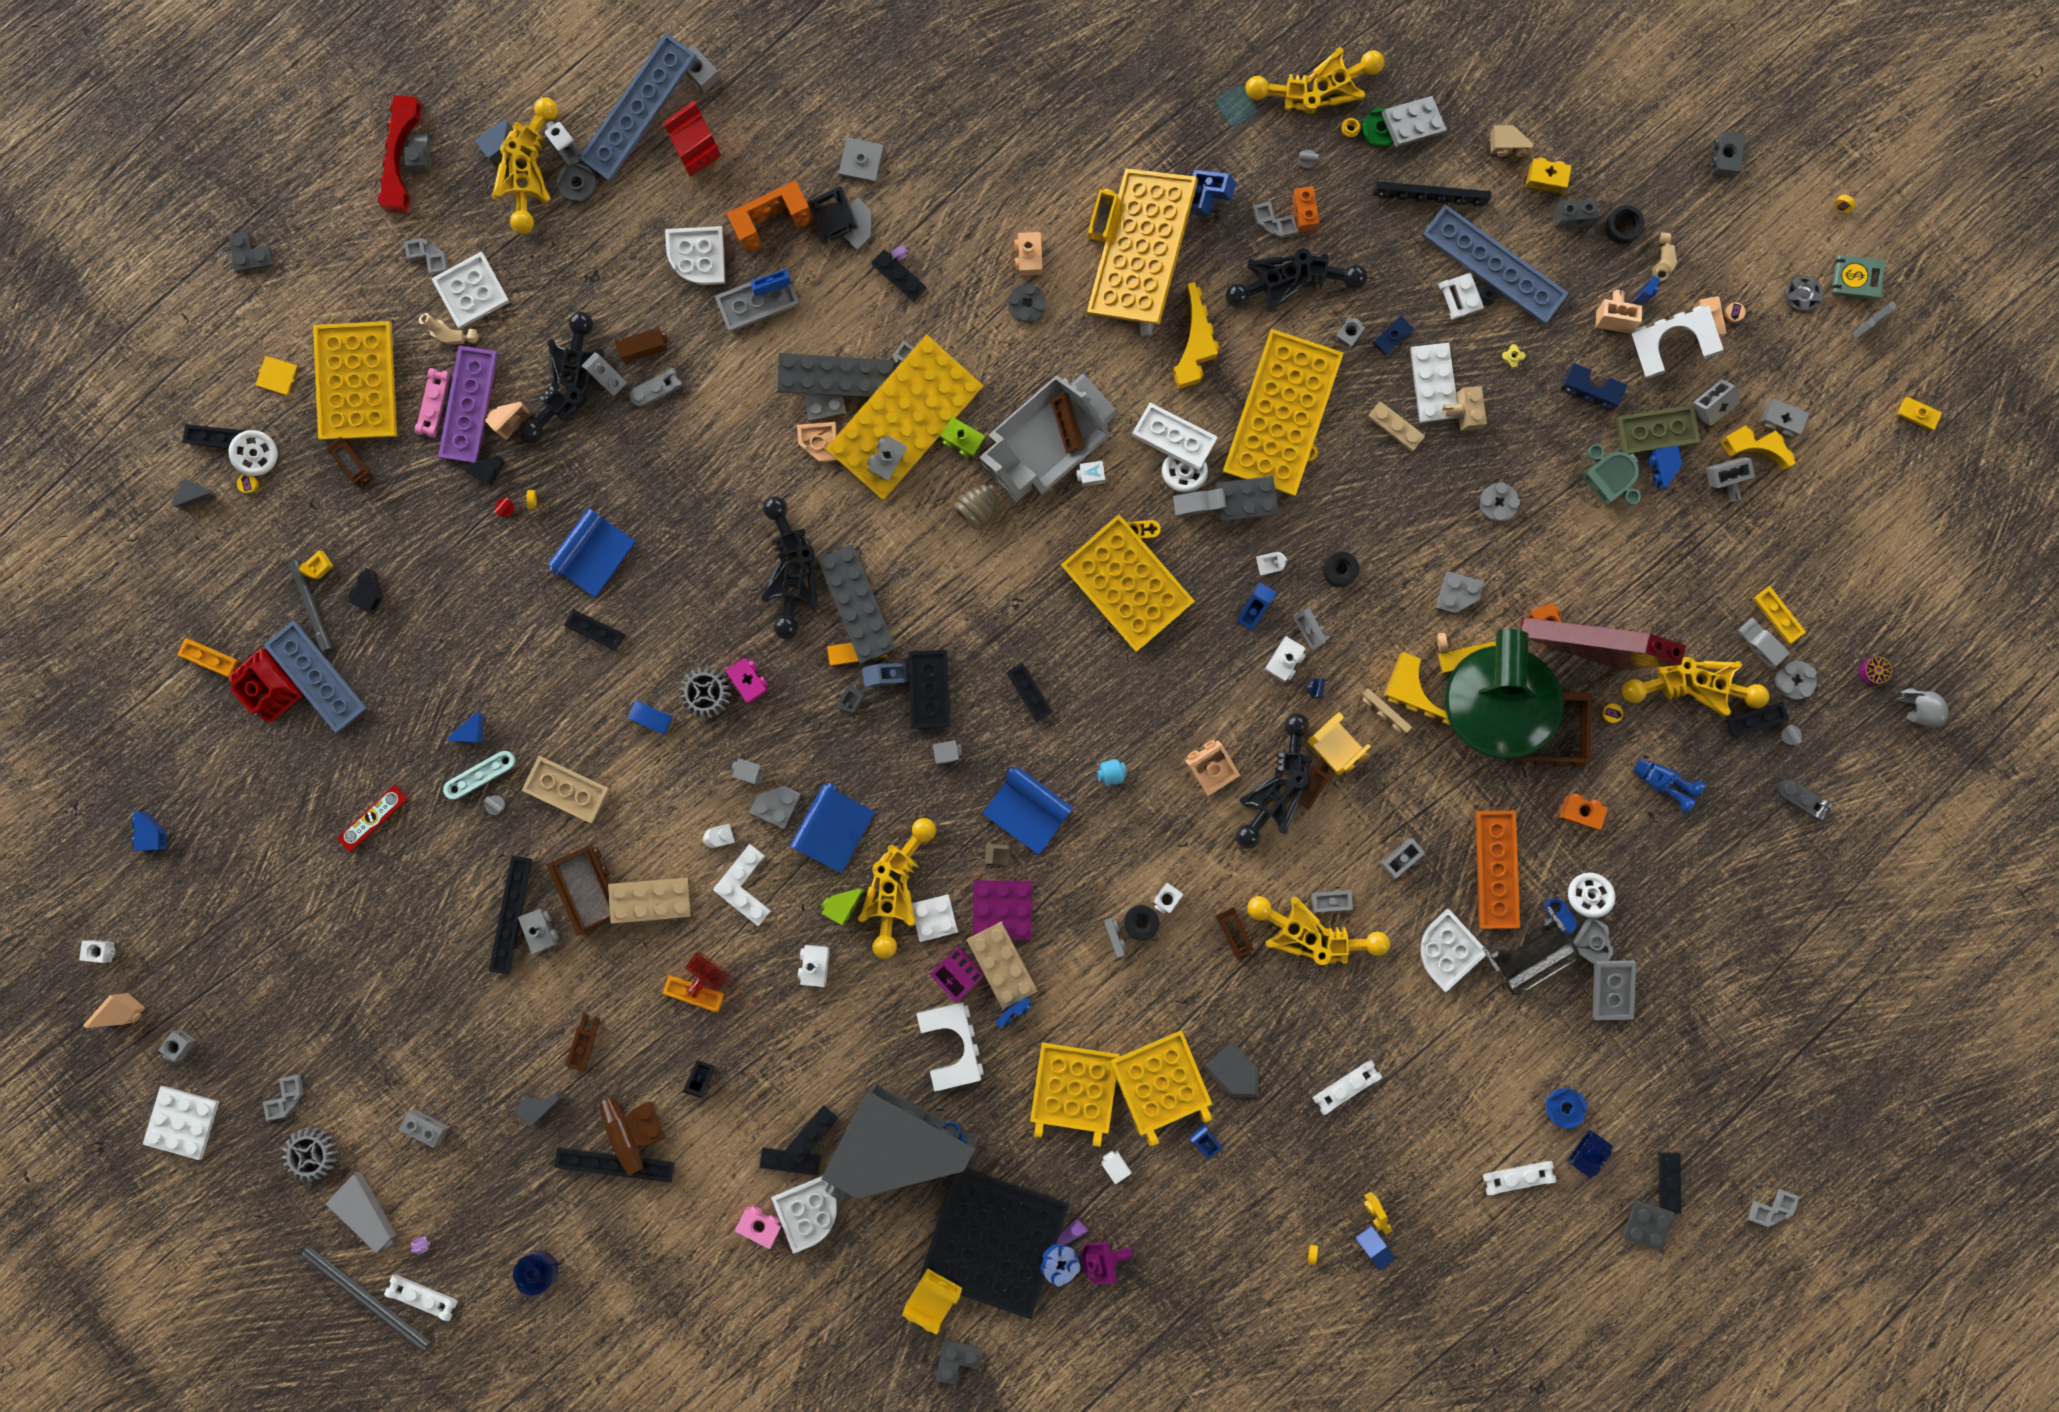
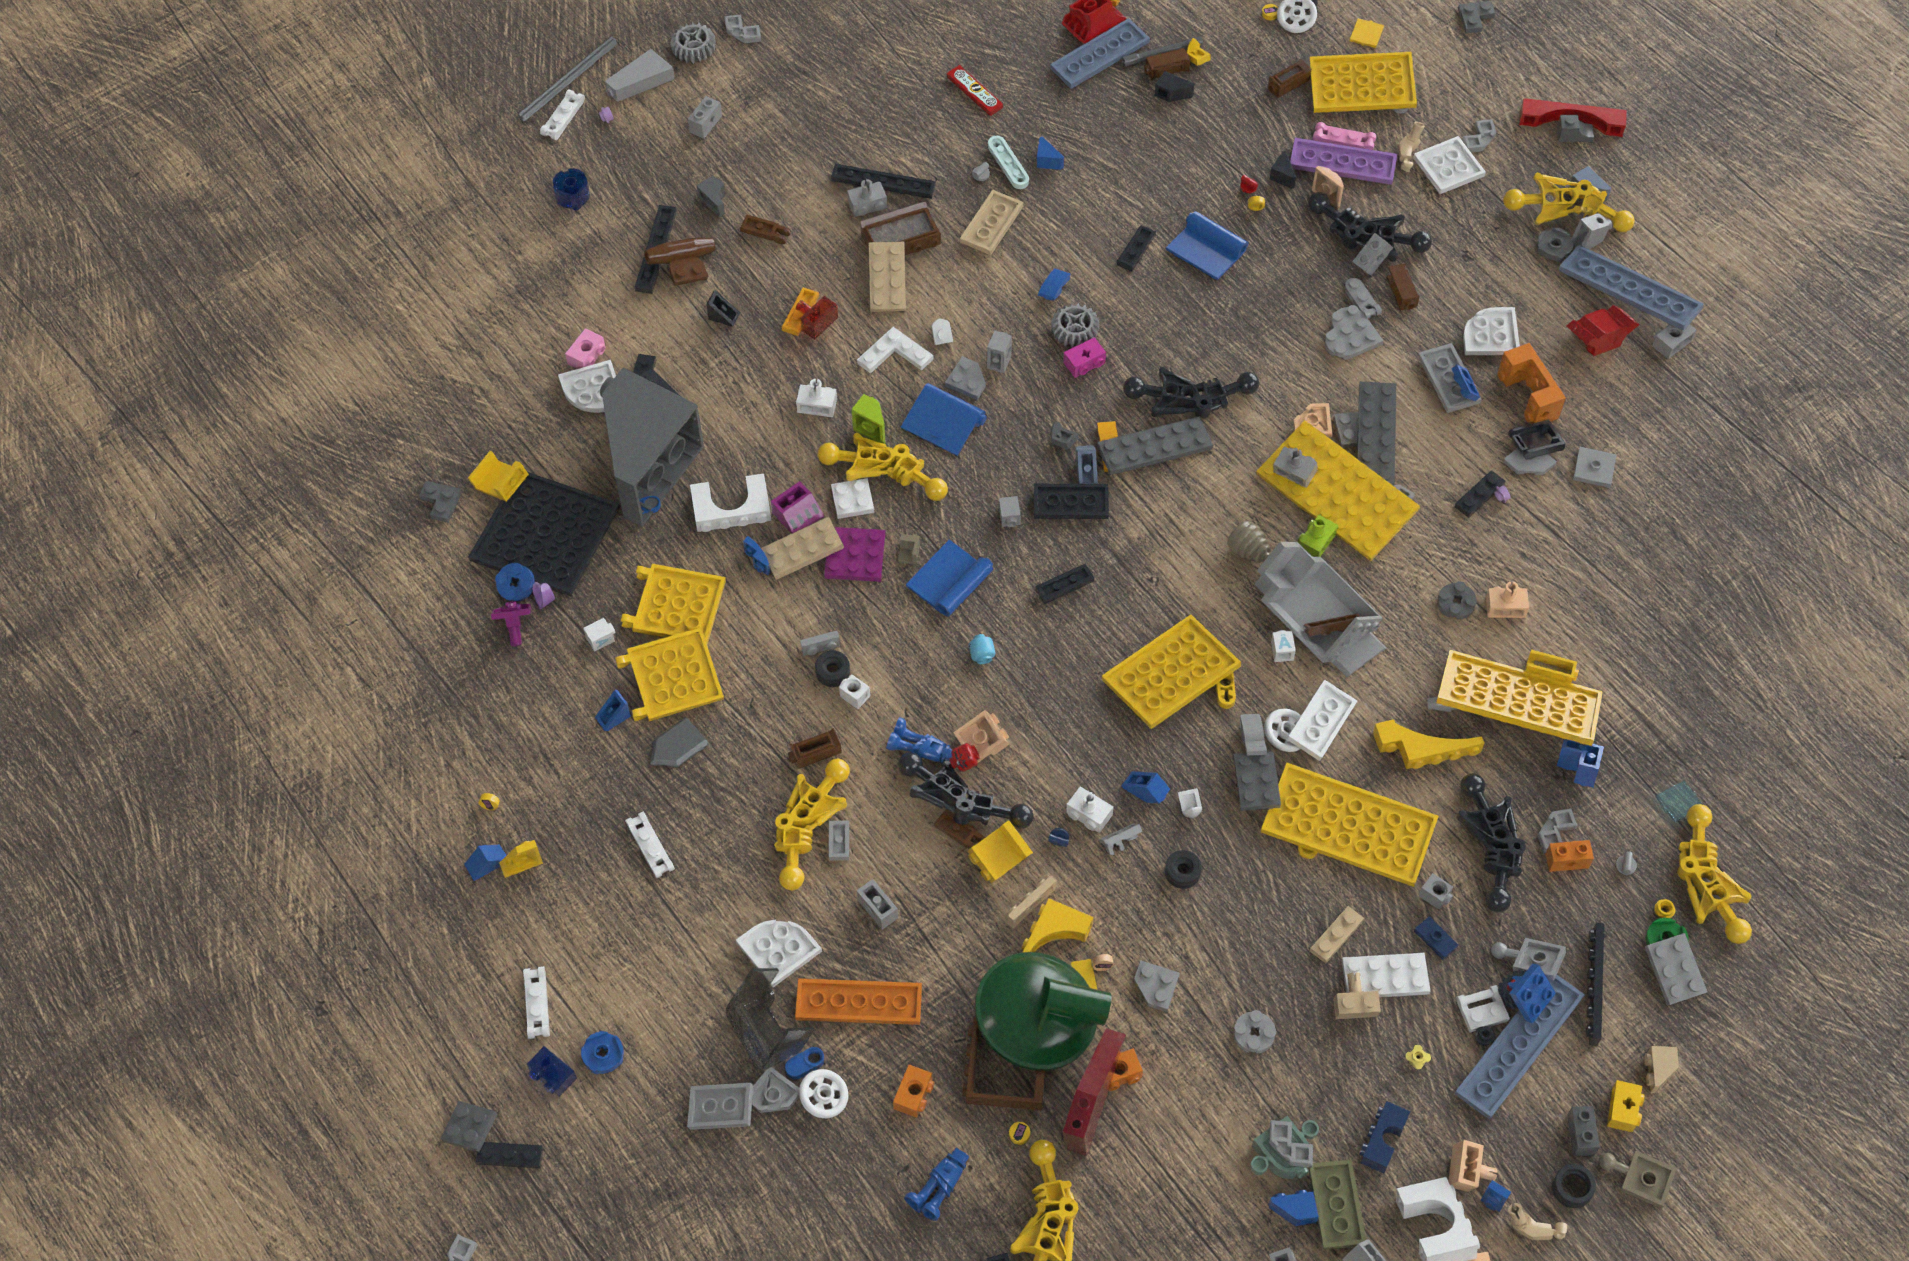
camera: 90 degrees right, 25 degrees down
none -> blue piece [886,717,952,764]
none -> red head [949,743,980,772]
none -> reddish brown window [1144,48,1190,81]
none -> light grey tile [1269,1120,1313,1168]
none -> light grey plate [1325,305,1383,360]
none -> light grey plate [1491,938,1566,981]
none -> blue plate [1498,963,1556,1023]
none -> dark tan plate [1599,1151,1677,1209]

